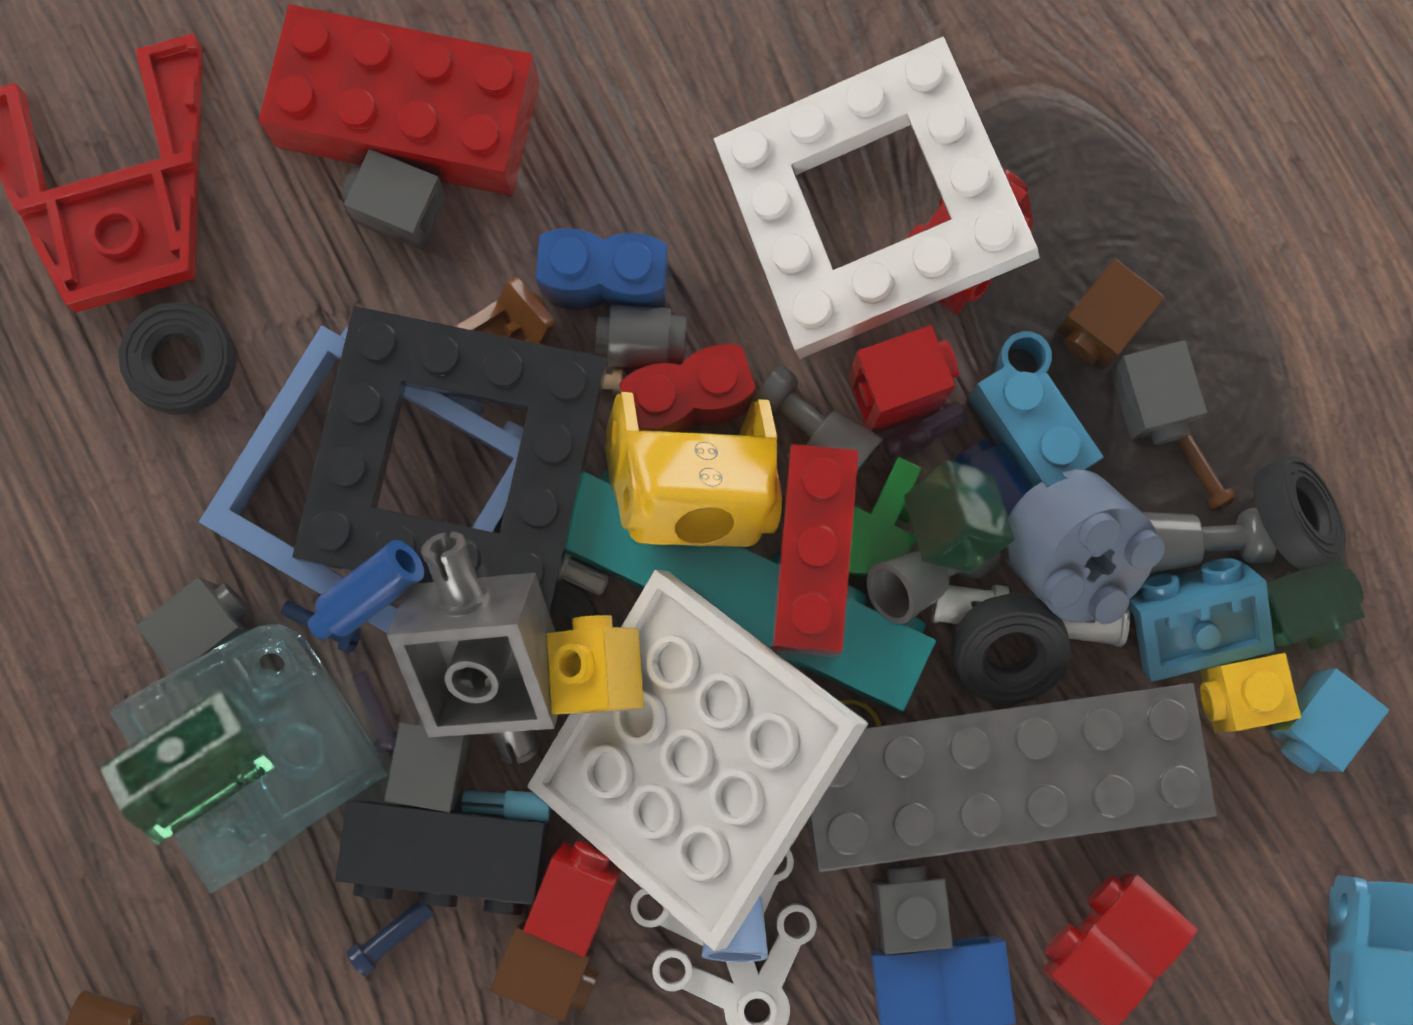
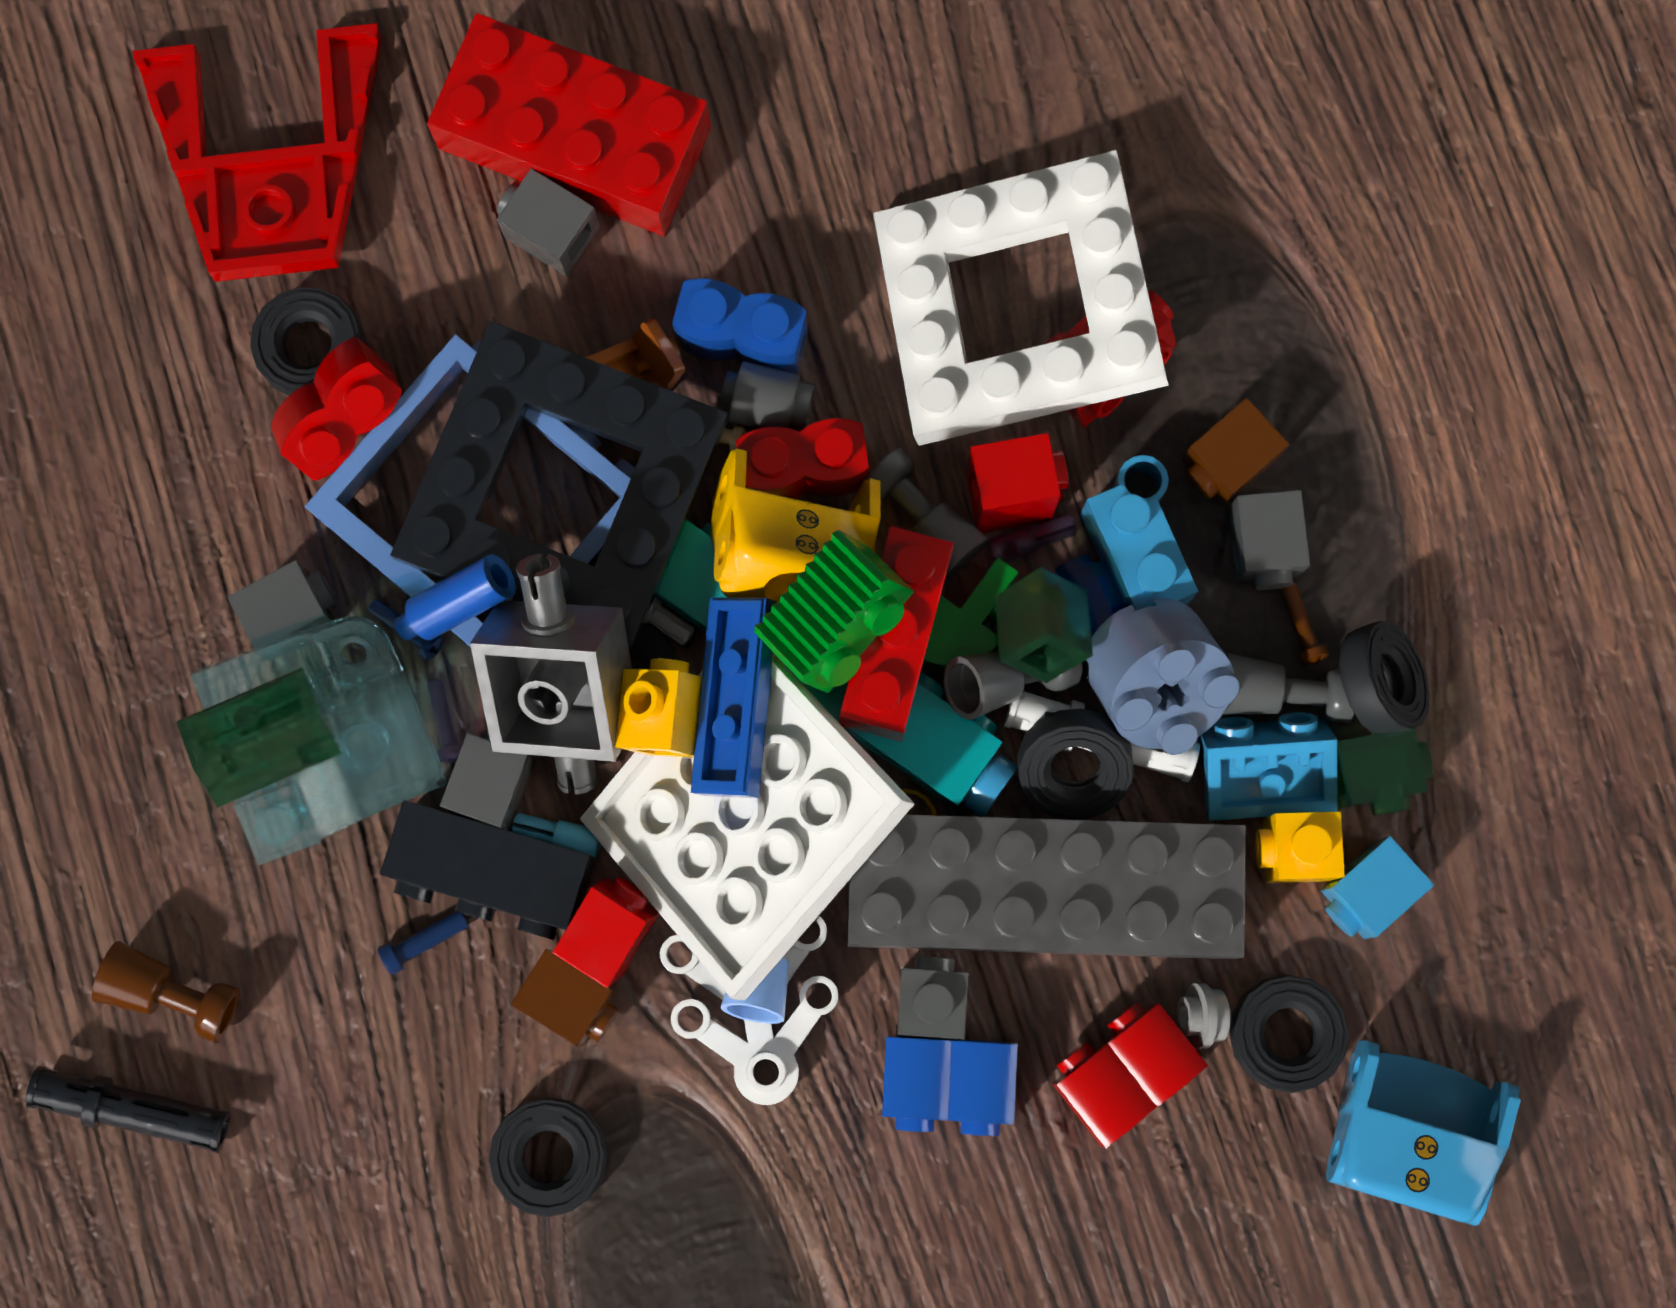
camera: 10 degrees right, 0 degrees up
none -> red brick [271,337,402,481]
none -> blue tile [690,597,777,798]
none -> green brick [754,530,914,693]
none -> dark azure tile [963,754,1018,817]
none -> light grey plate [1176,983,1230,1049]
none -> black tyre [1229,975,1349,1093]

